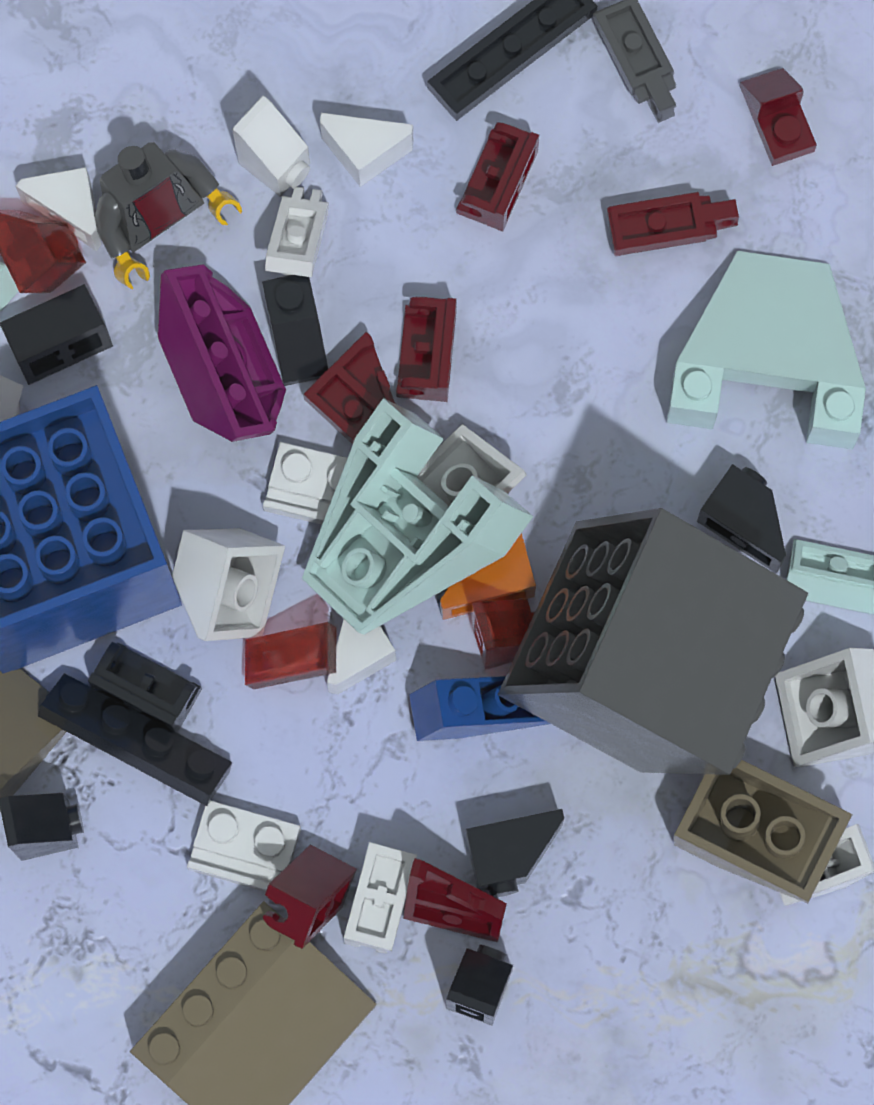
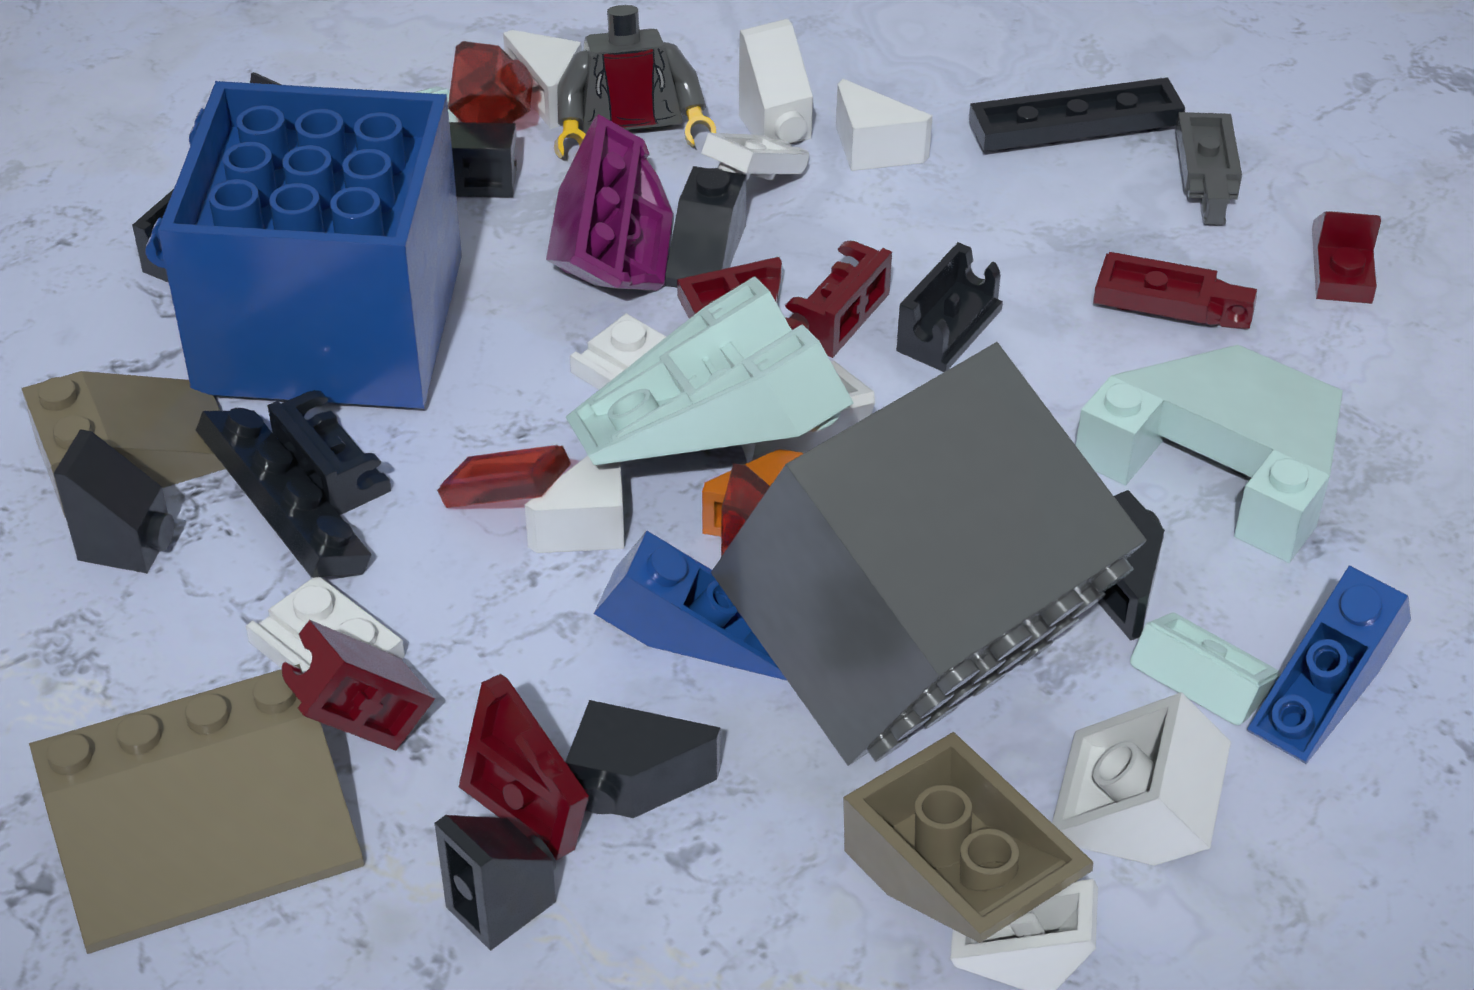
camera: 25 degrees right, 30 degrees down
white slope [172,528,285,641] -> none
white hinge [344,842,417,953] -> none
dark red hinge [456,122,539,232] -> none
none -> black hinge [896,242,1003,372]

